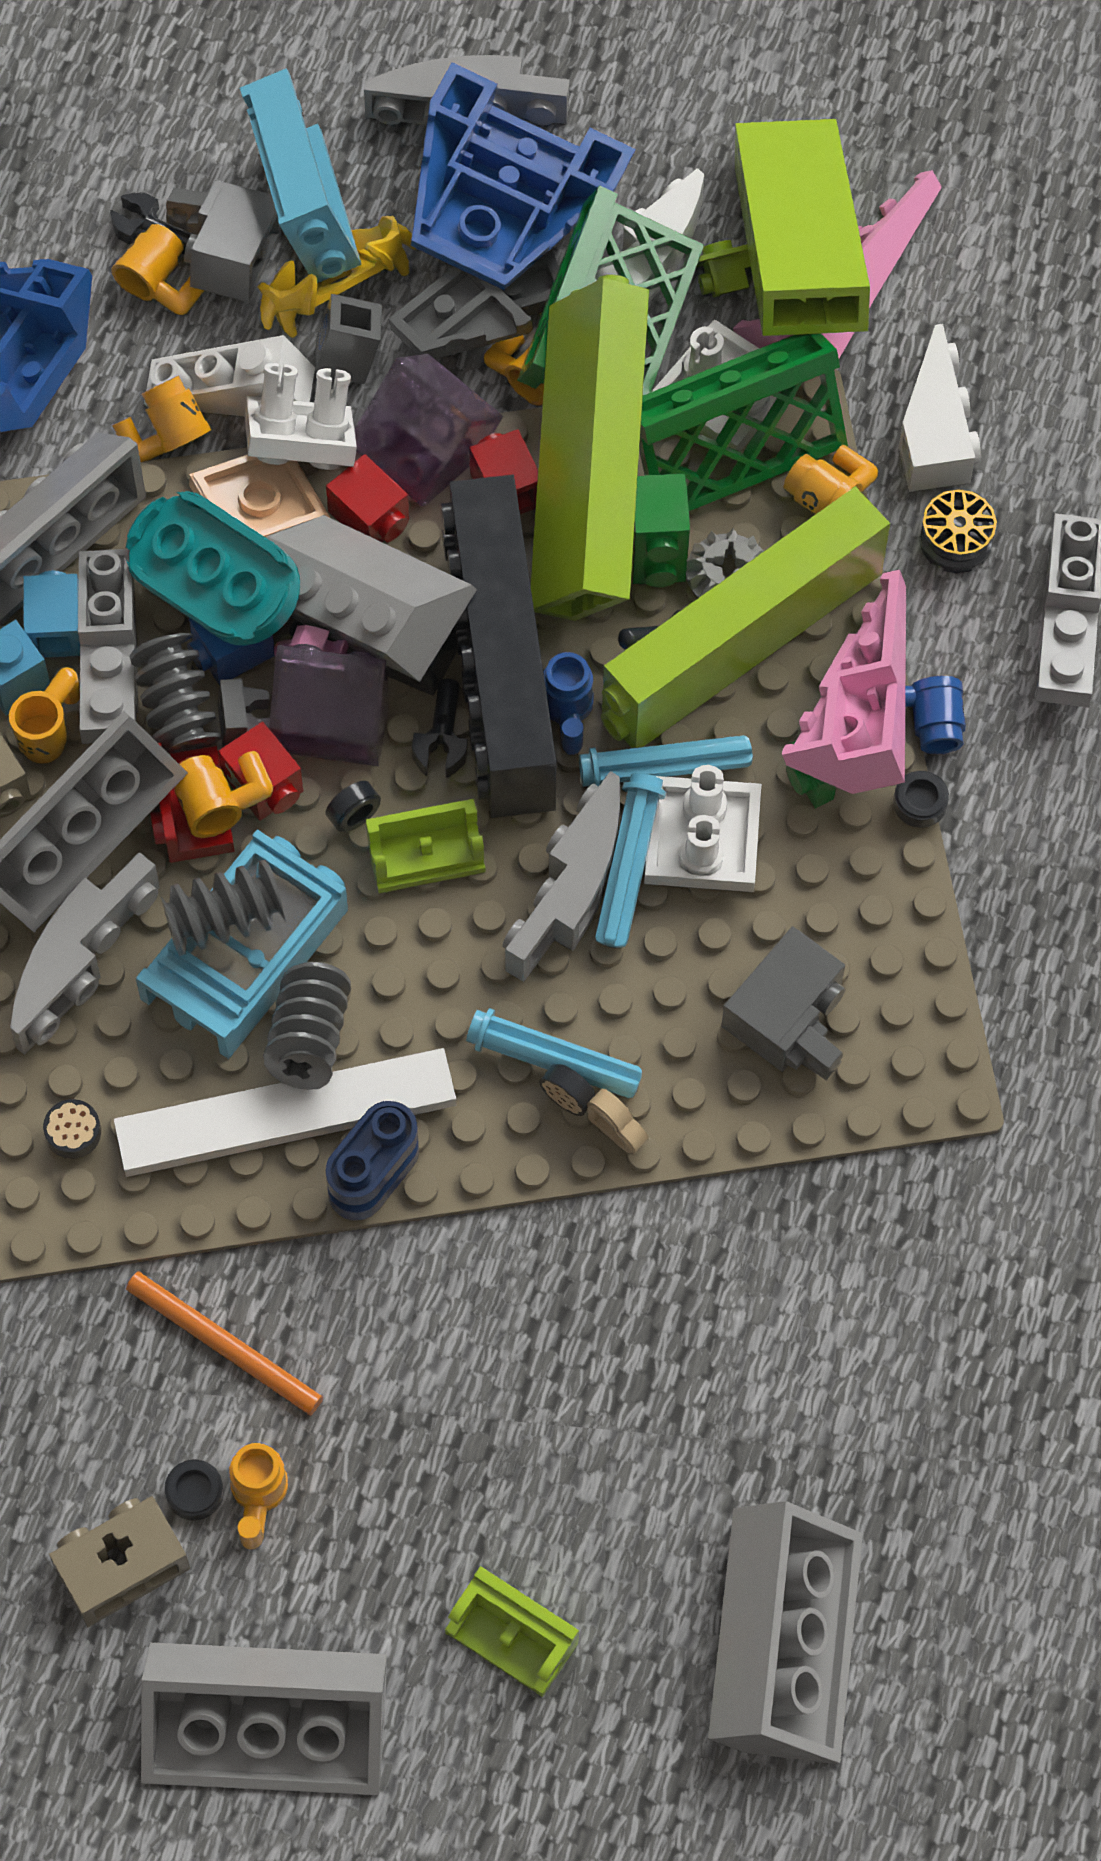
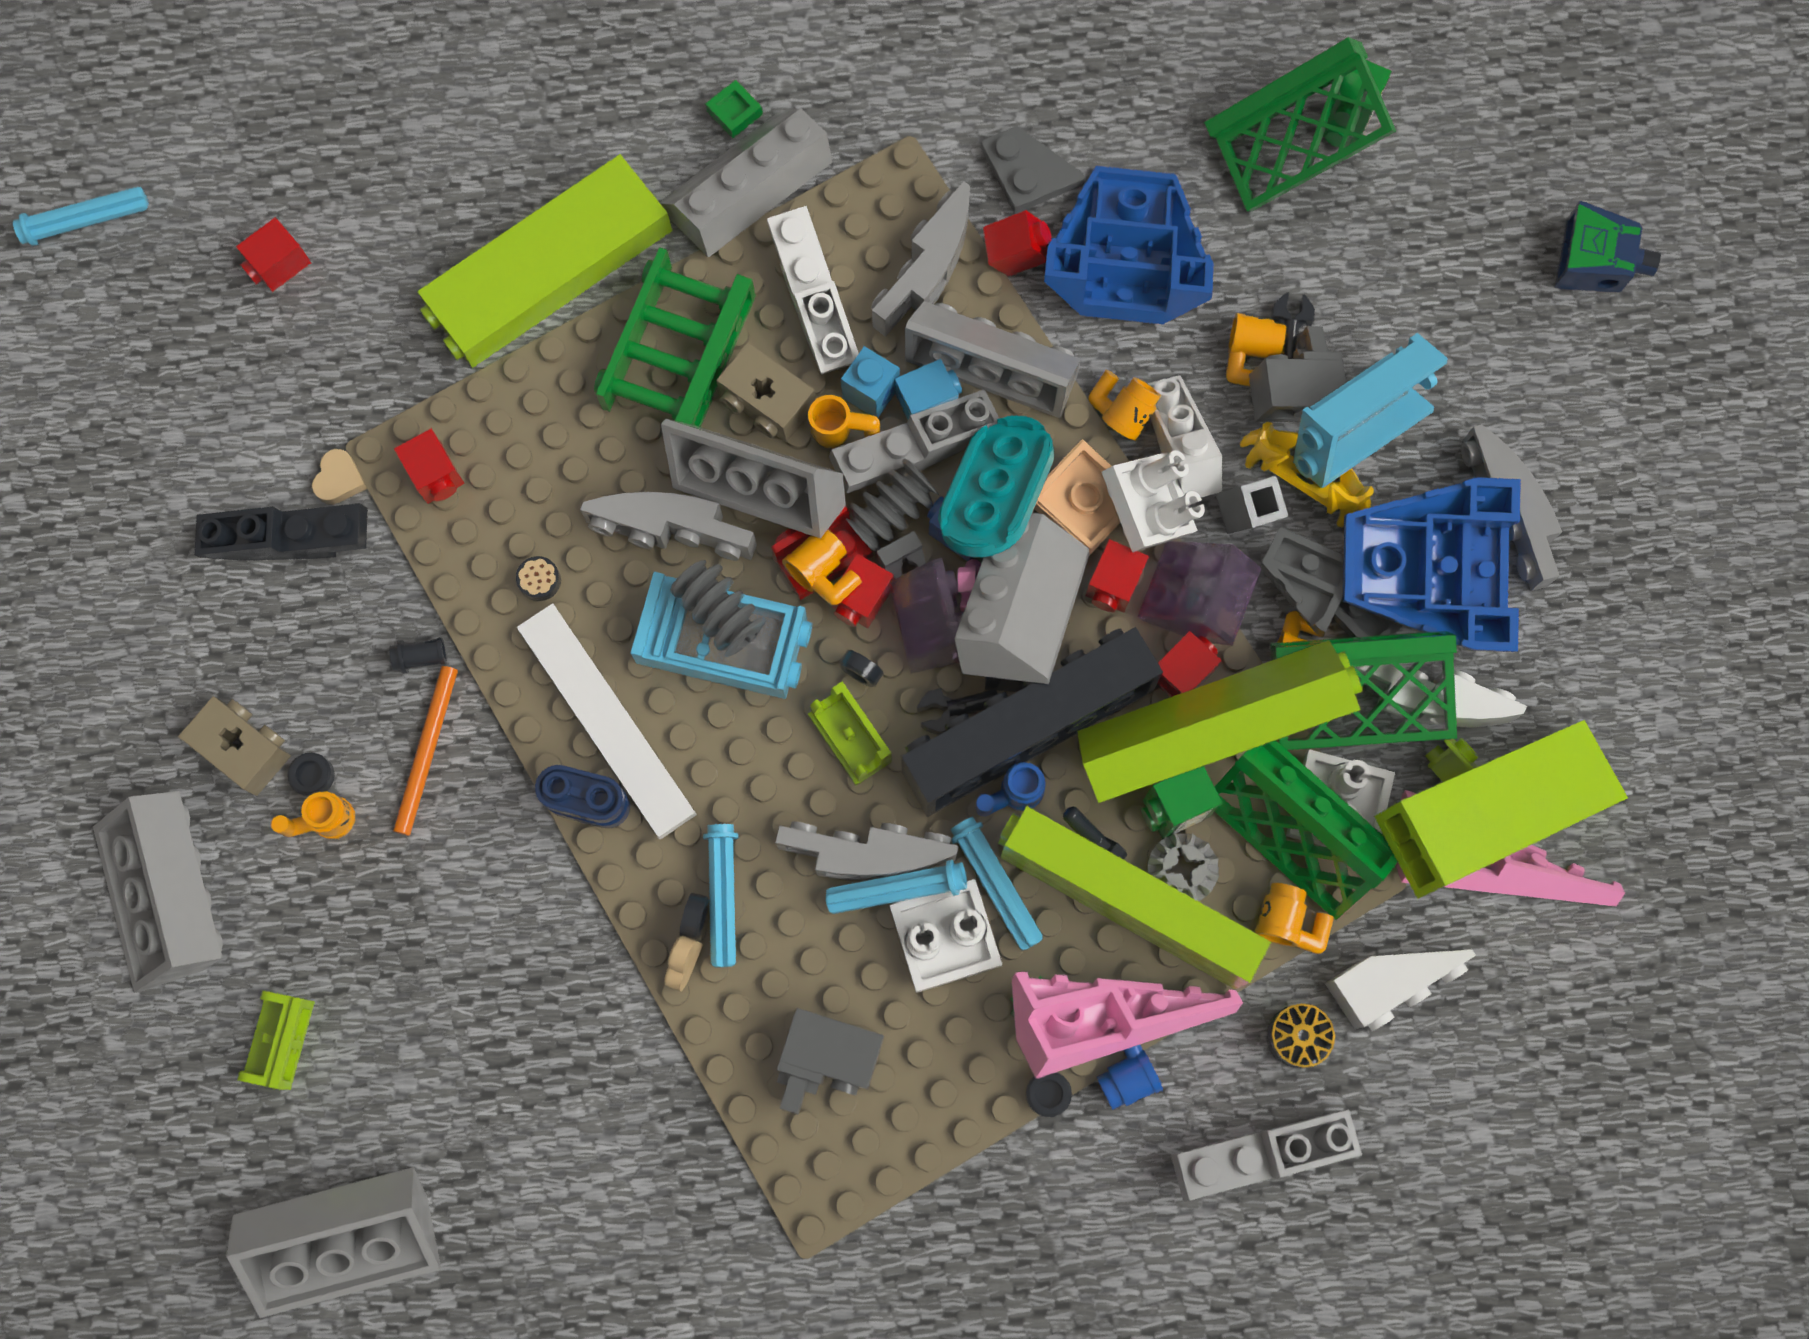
camera: 70 degrees right, 10 degrees up
dark grey piece [263,962,352,1090] -> none
none -> black pin [389,637,447,674]

